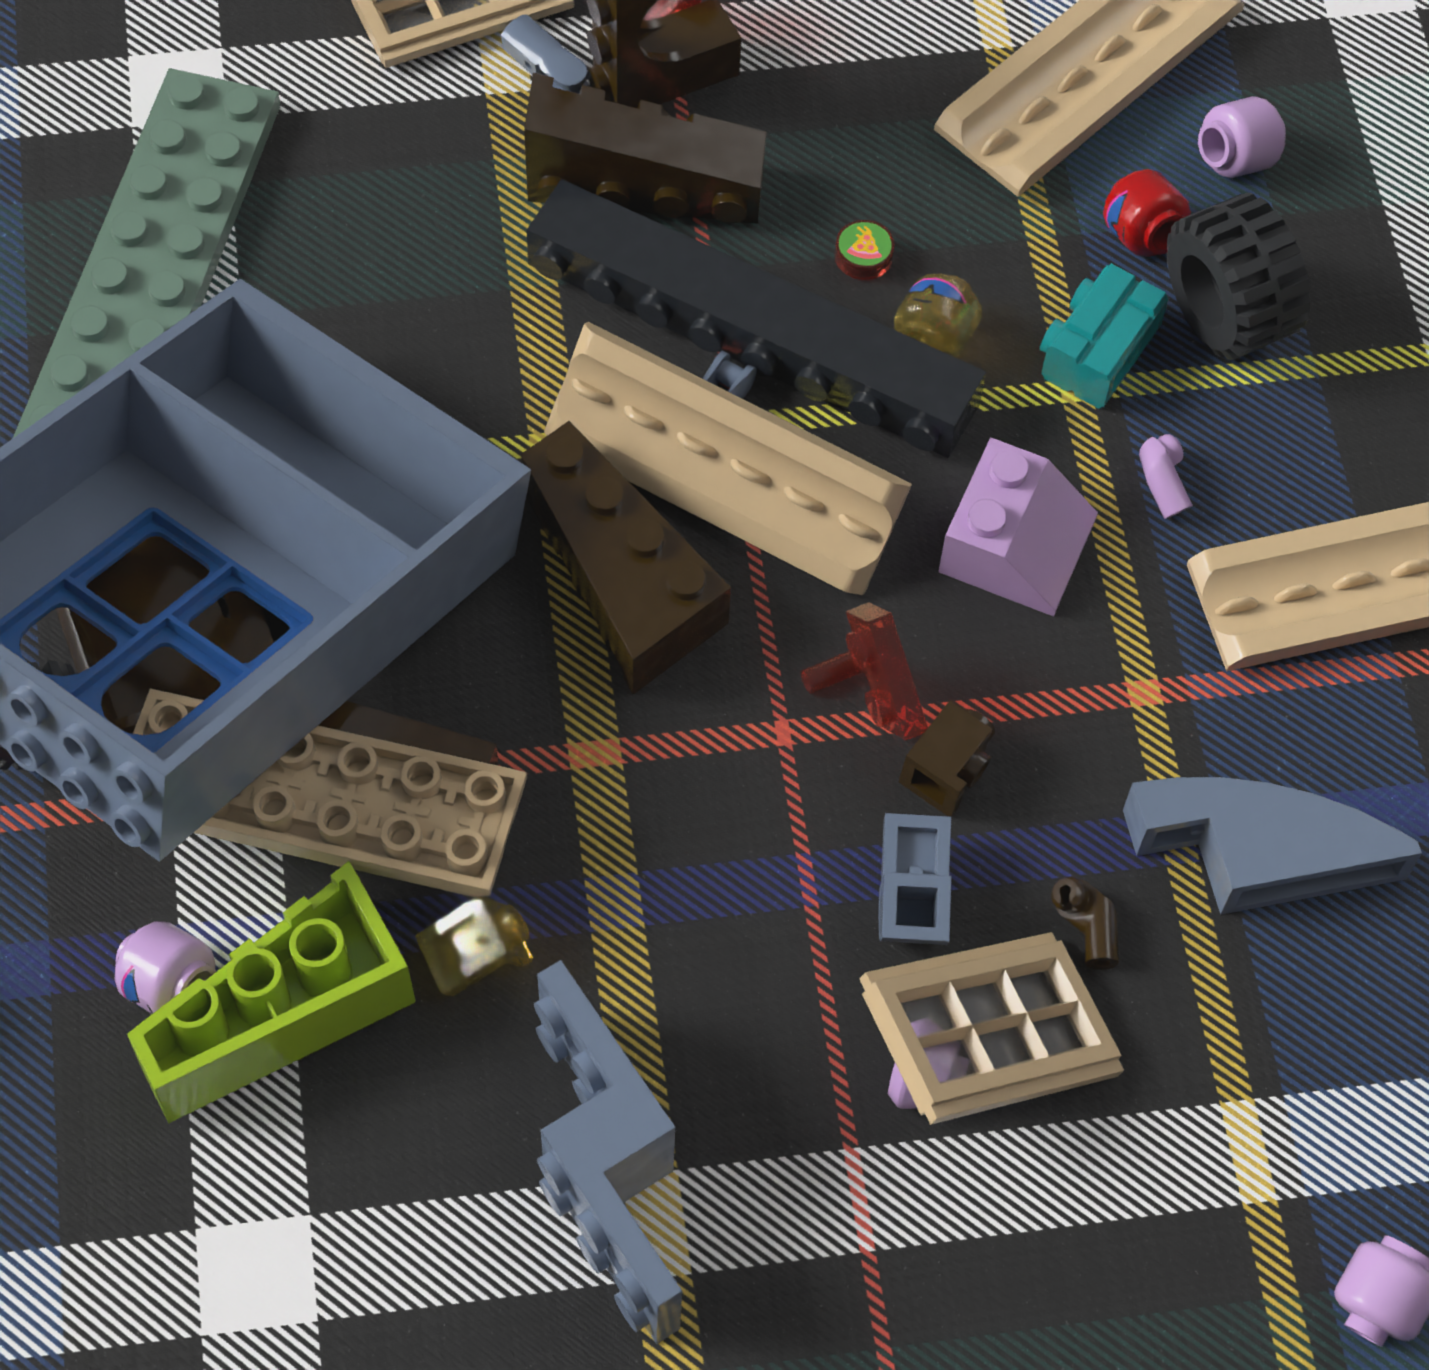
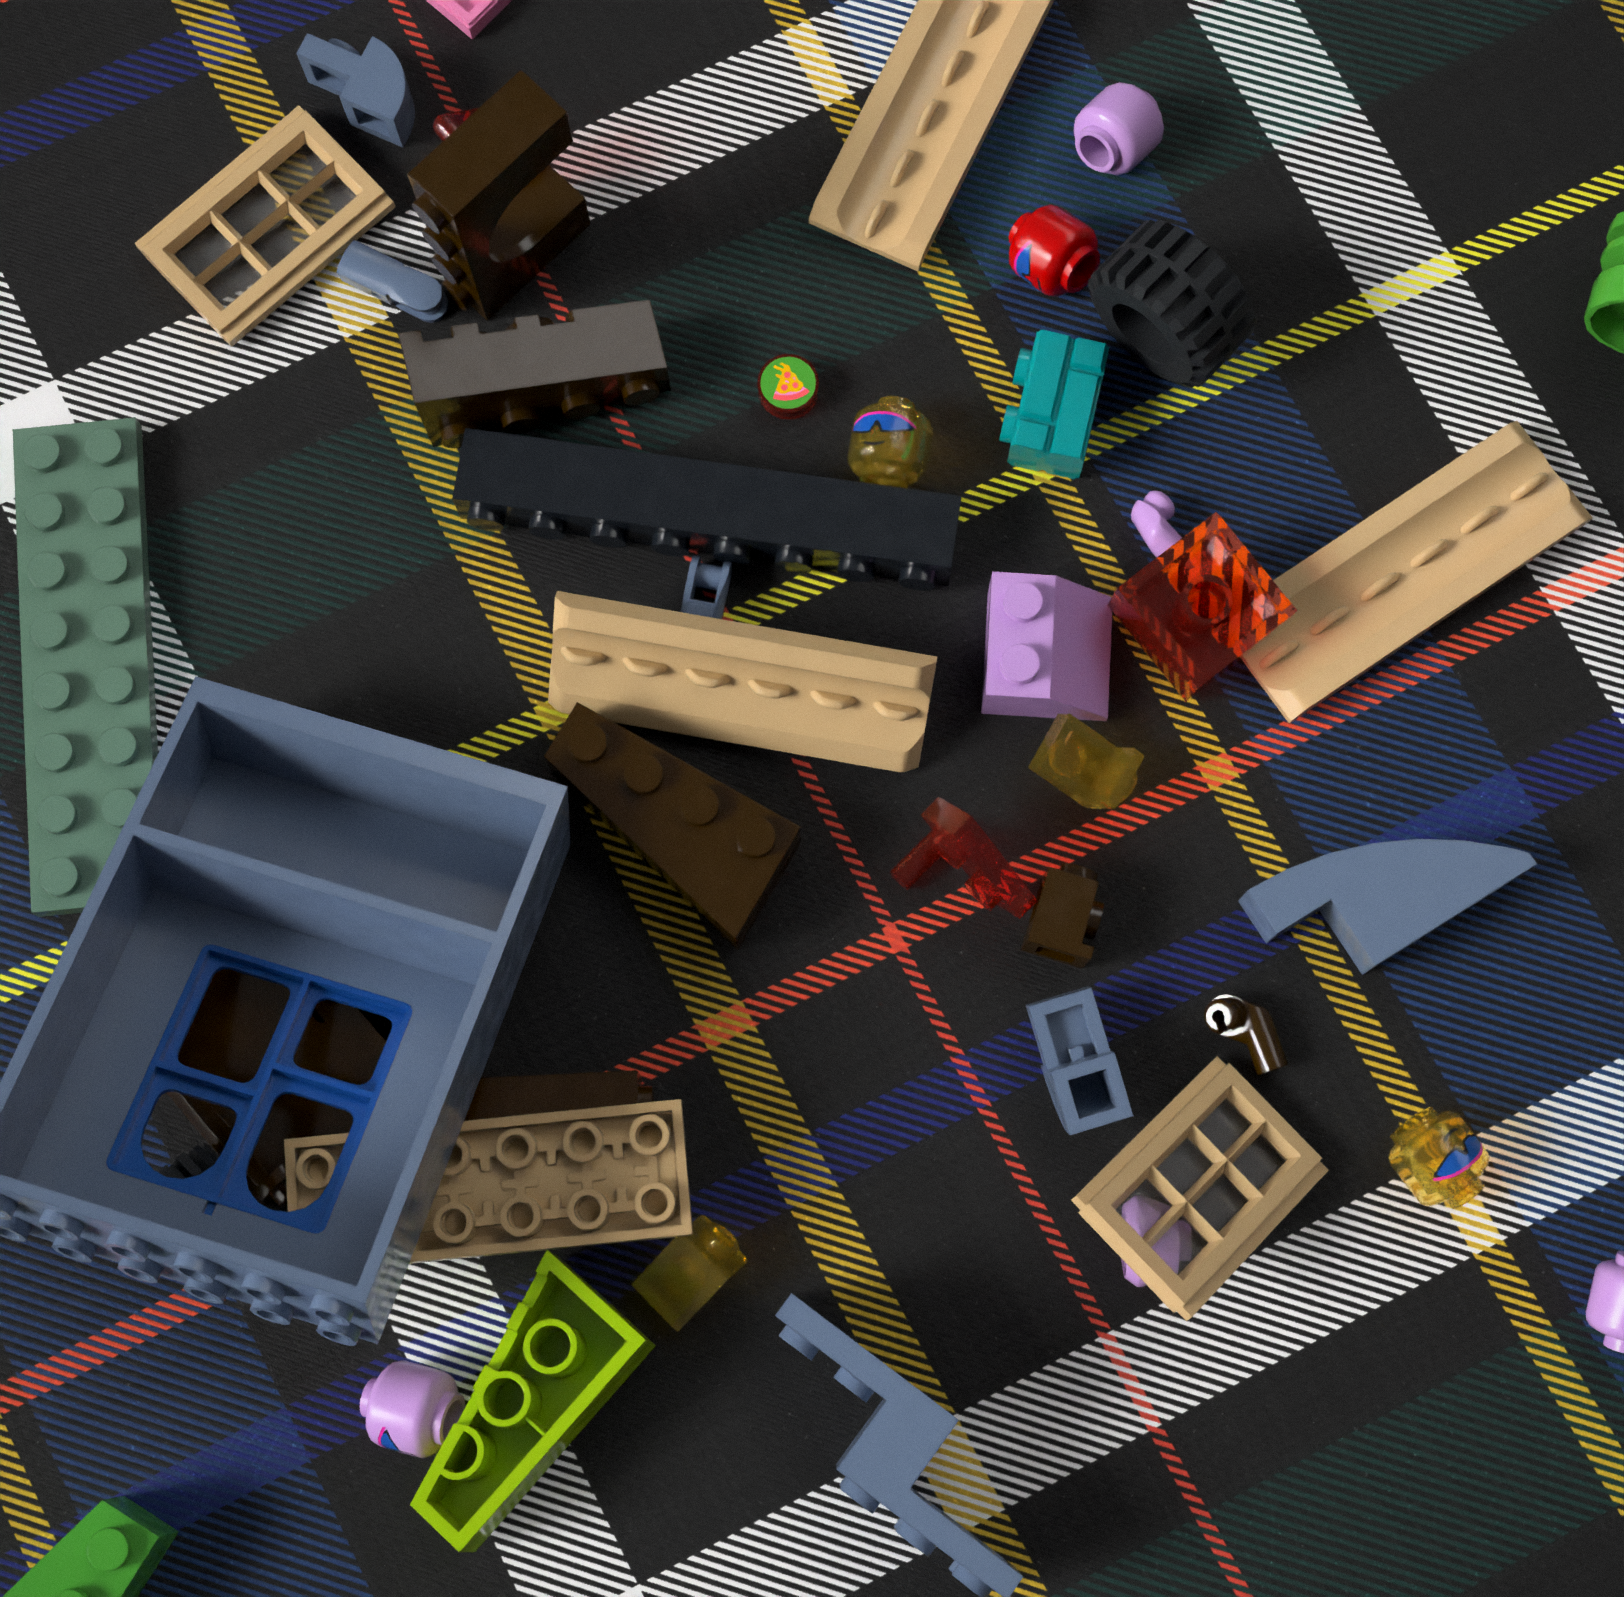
camera: 15 degrees left, 15 degrees up
none -> clear yellow bracket [1028,714,1144,809]
none -> clear red slope [1107,512,1298,702]
none -> clear yellow head [1388,1106,1490,1209]

